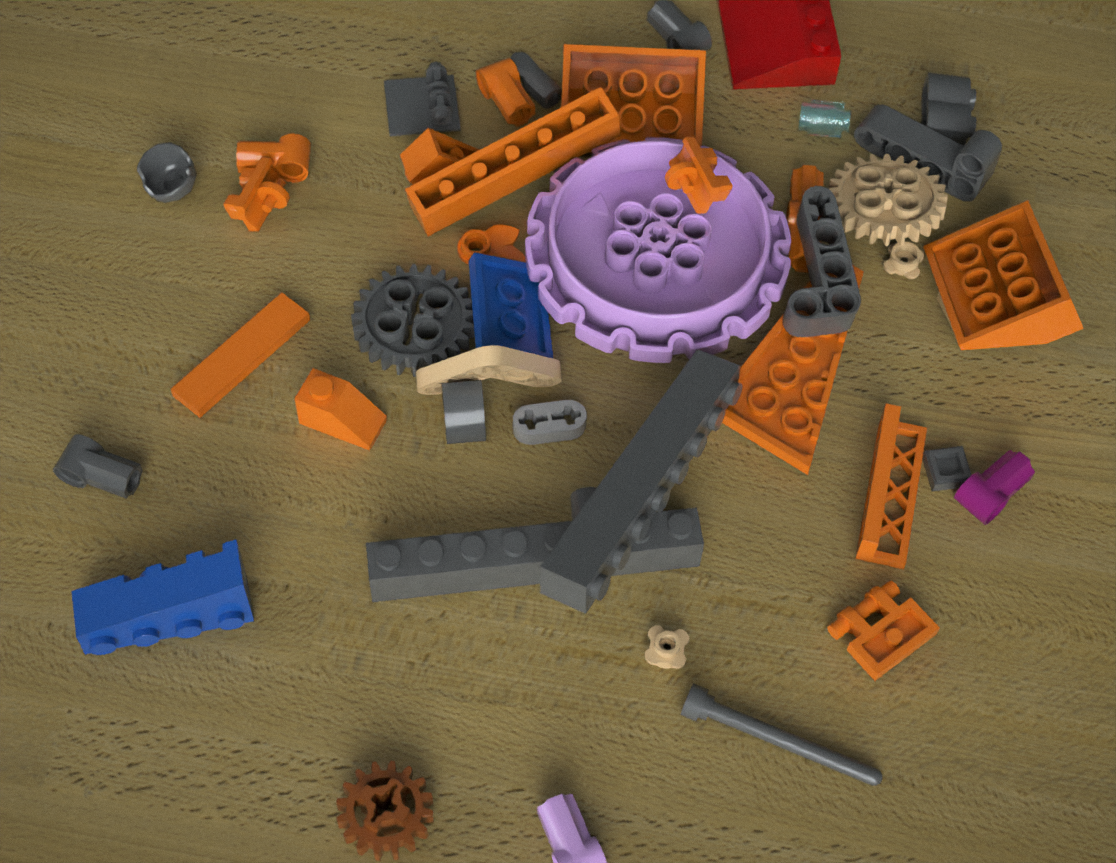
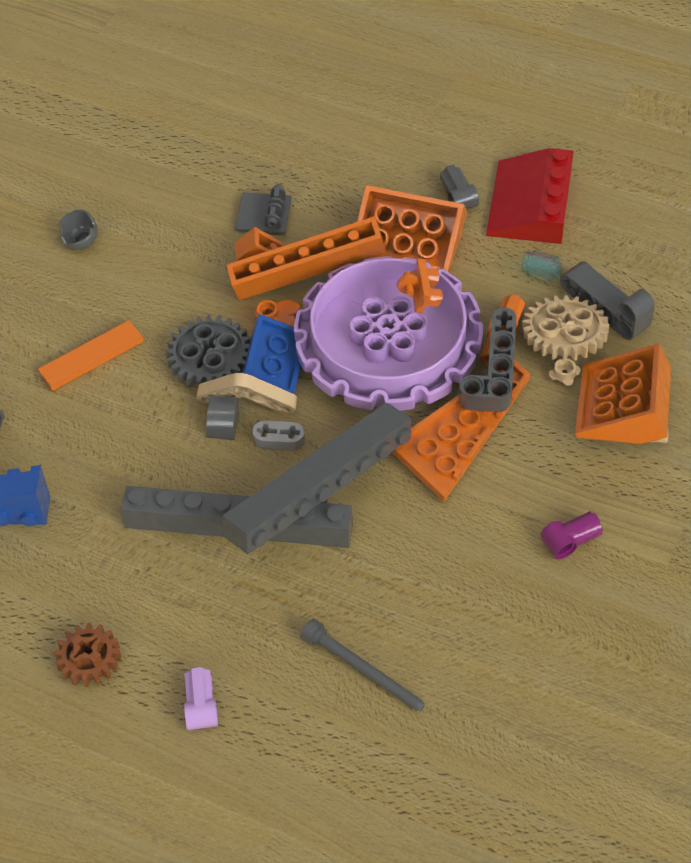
camera: 20 degrees right, 5 degrees down
orange hips [224,157,290,232] -> none
orange piece [236,133,311,183] -> none
orange slope [294,368,387,451] -> none
orange piece [476,58,536,127] -> none
dark grey bar [510,52,562,109] -> none
tan plate [644,625,689,669] -> none
orange plate [827,581,940,681] -> none
orange fence [855,403,927,570] -> none
dark grey brick [921,73,976,146] -> none
dark grey tile [922,446,972,492] -> none

